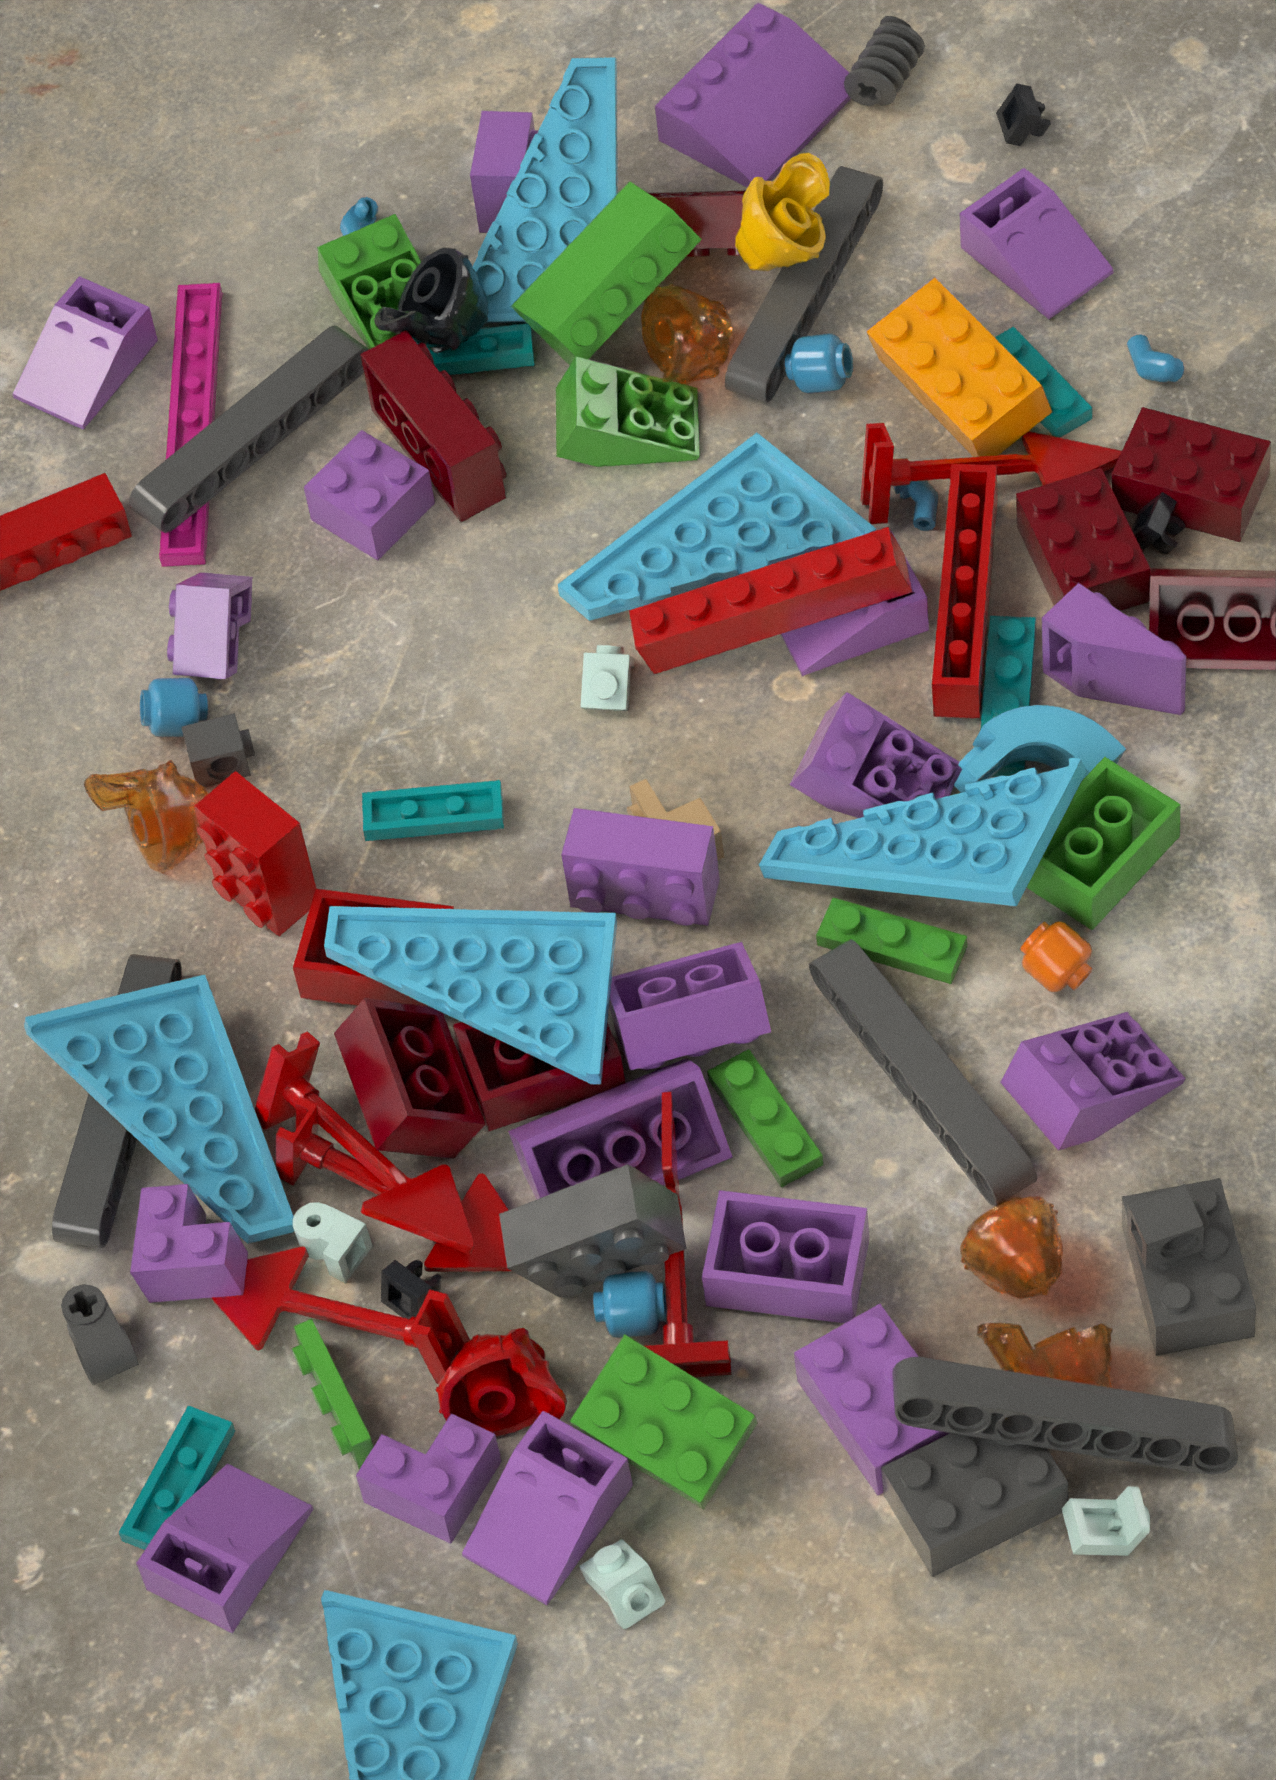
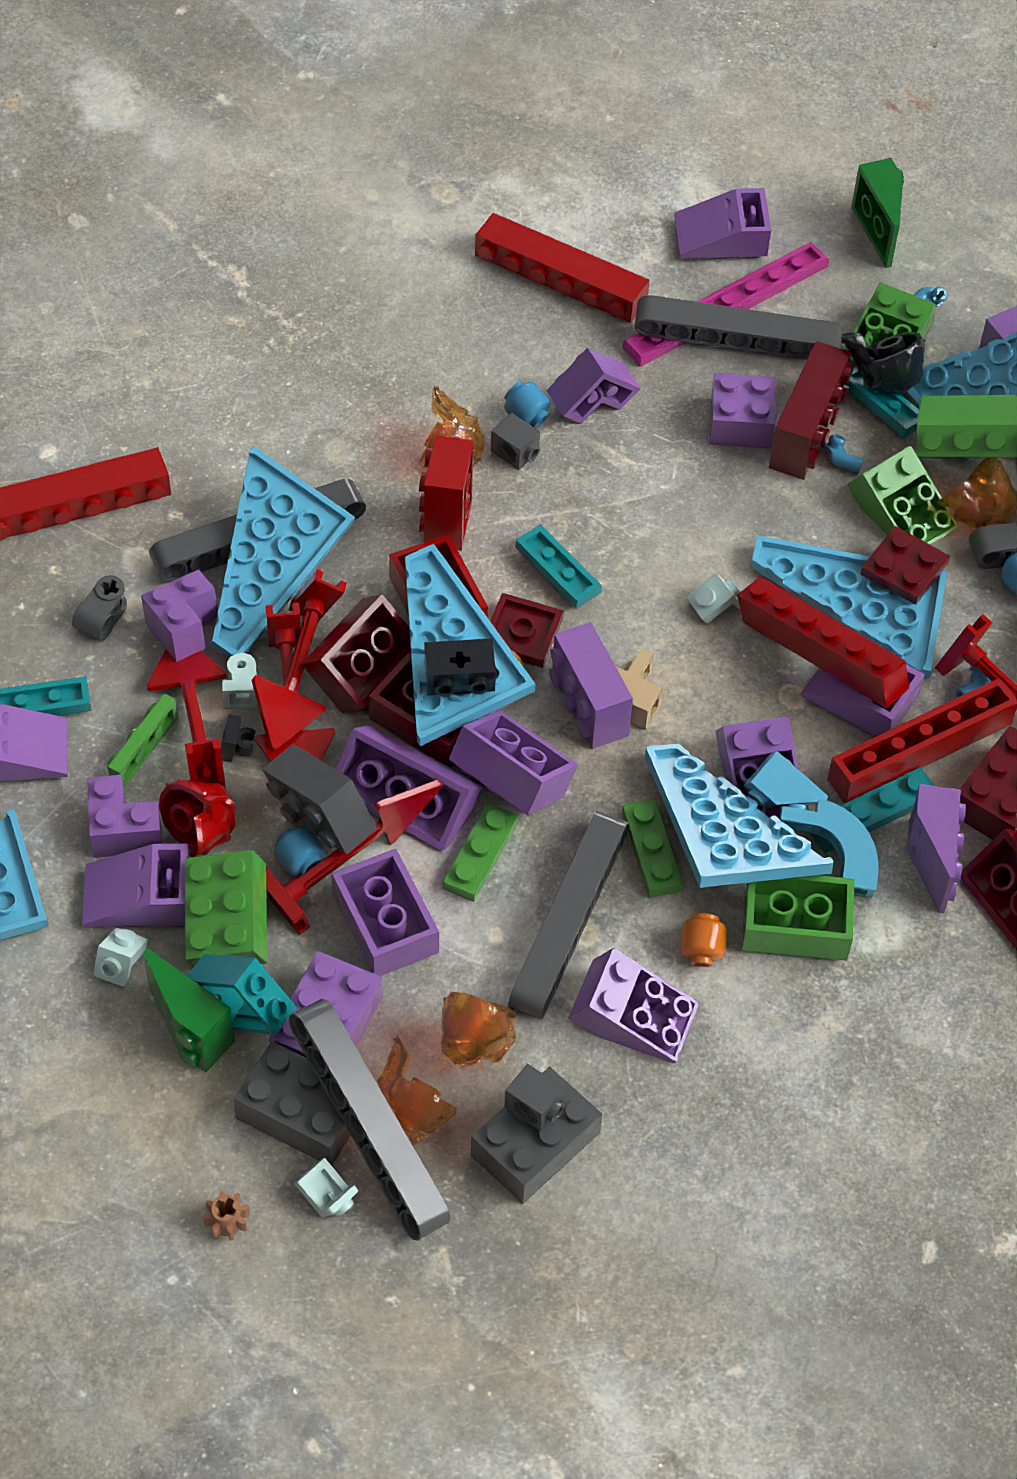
camera: 45 degrees right, 0 degrees up
none -> green slope [143,948,235,1072]
none -> teal window [187,954,297,1035]
none -> nougat gear [203,1191,250,1241]
none -> black brick [424,638,496,696]
none -> dark red plate [490,593,564,668]
none -> medium azure slope [744,751,829,808]
none -> dark azure arm [825,434,864,474]
none -> green slope [851,157,904,268]
none -> dark red plate [860,526,950,605]

